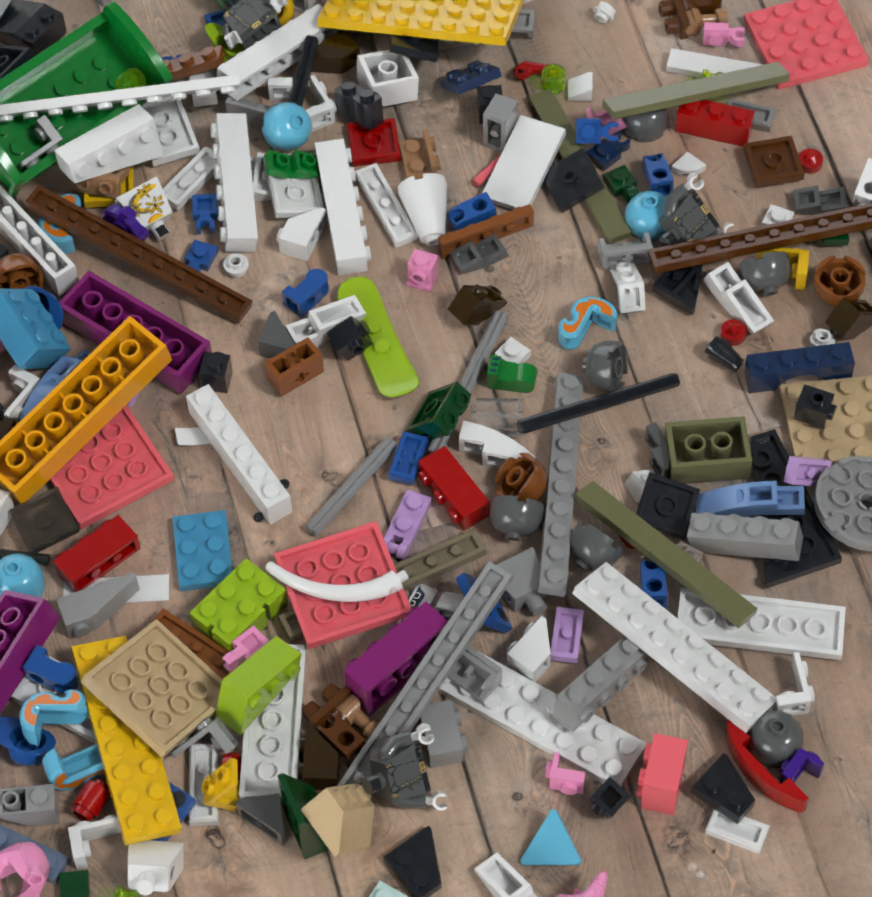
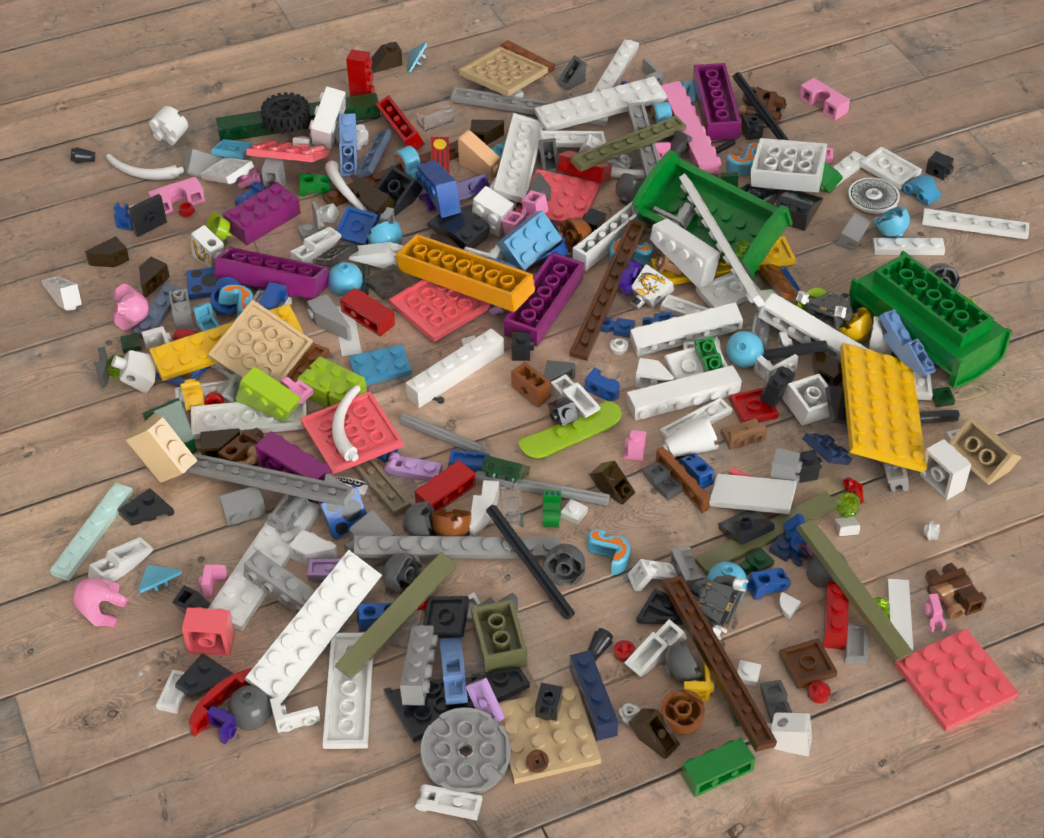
camera: 80 degrees right, 10 degrees down
dark grey torso [362,723,448,811] -> none

